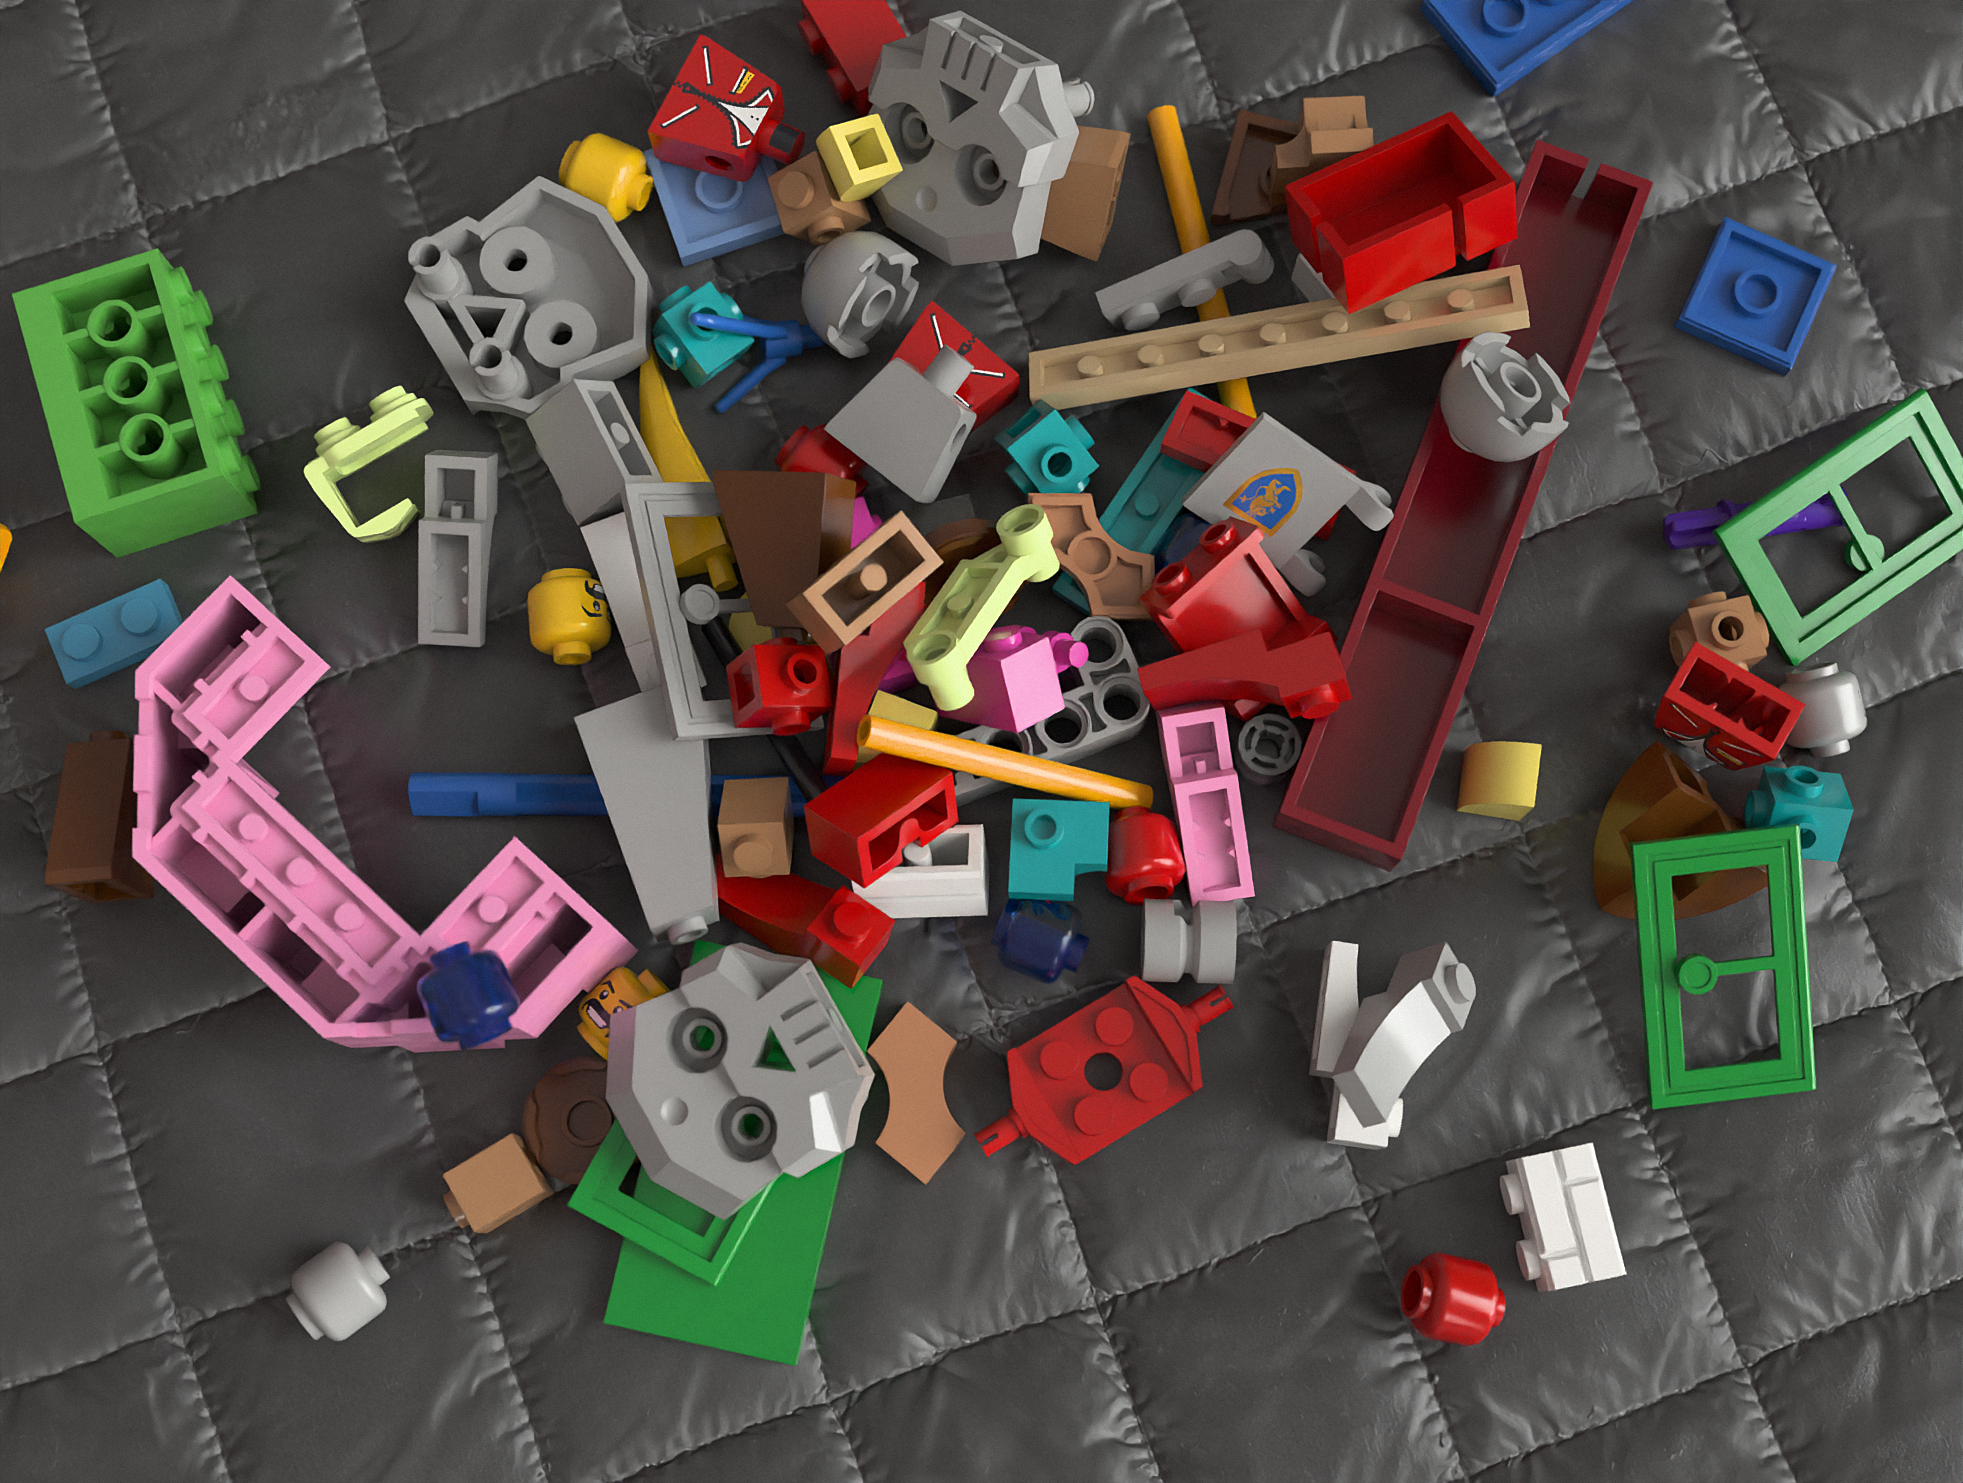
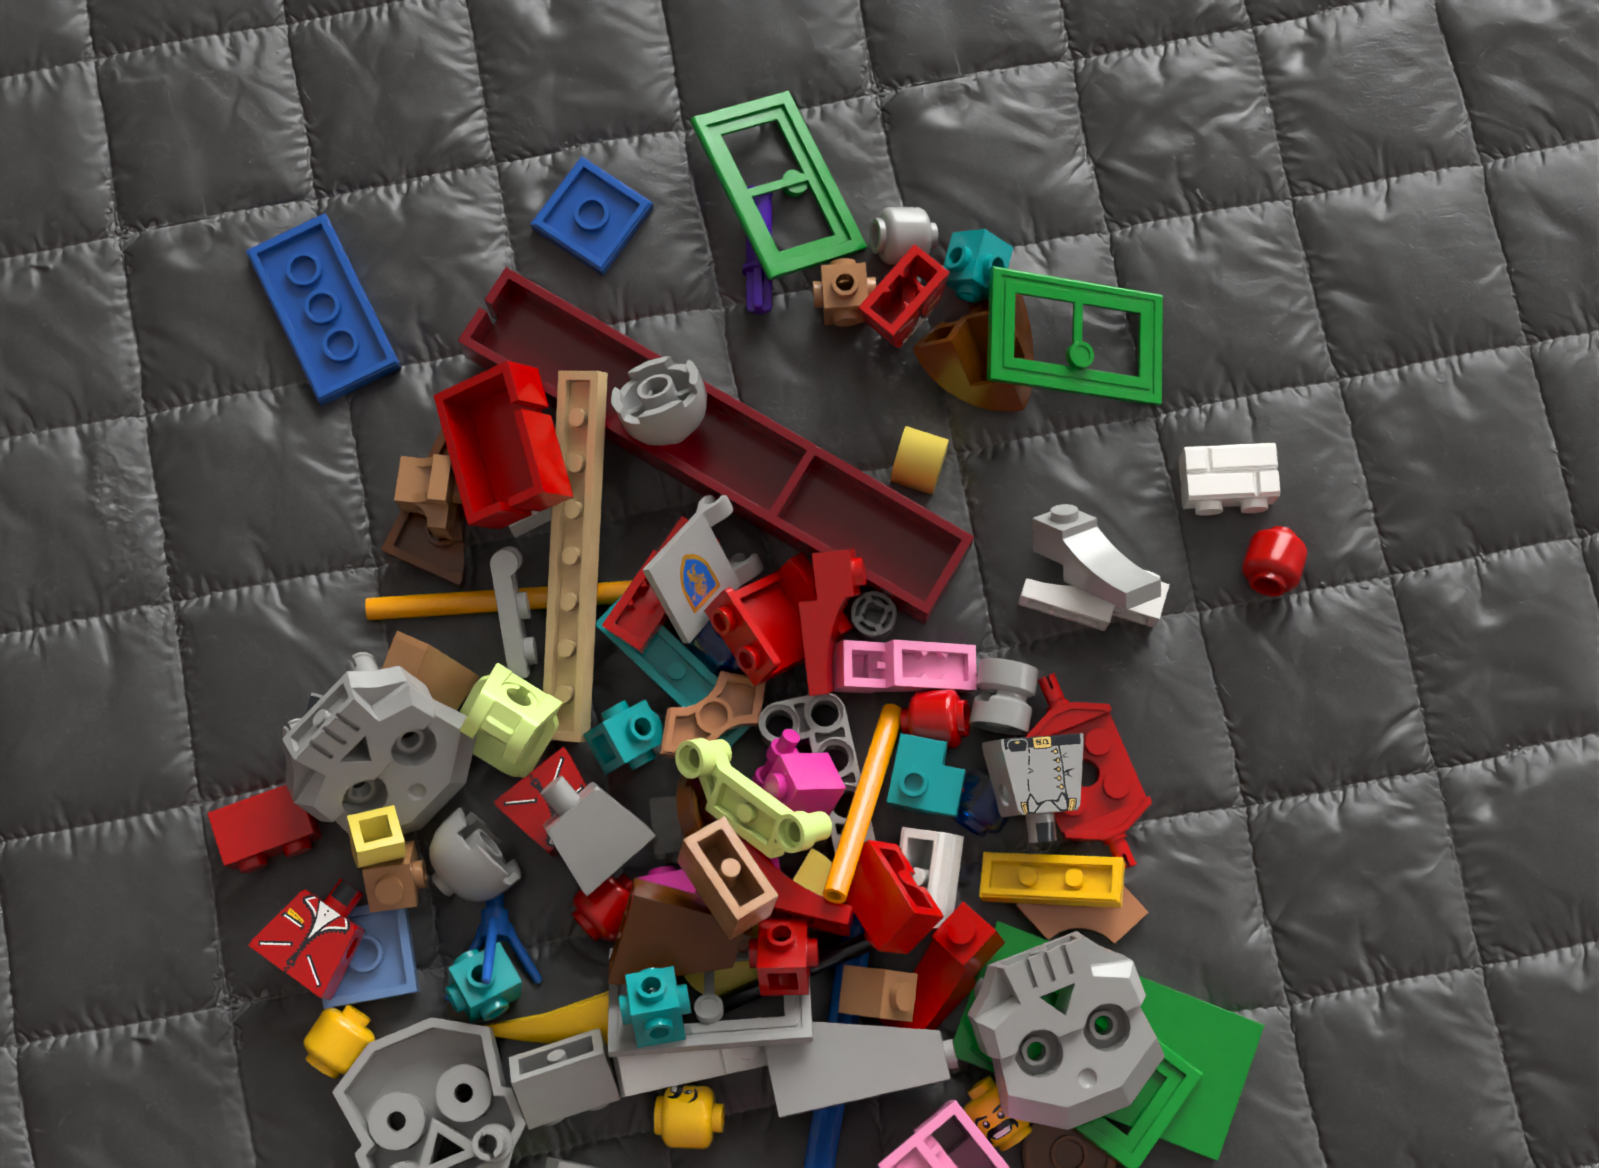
camera: 80 degrees left, 0 degrees up
none -> yellowish green piece [459,663,563,778]
none -> teal brick [619,966,691,1048]
none -> yellow tile [979,852,1125,908]
none -> light grey torso [982,733,1084,843]

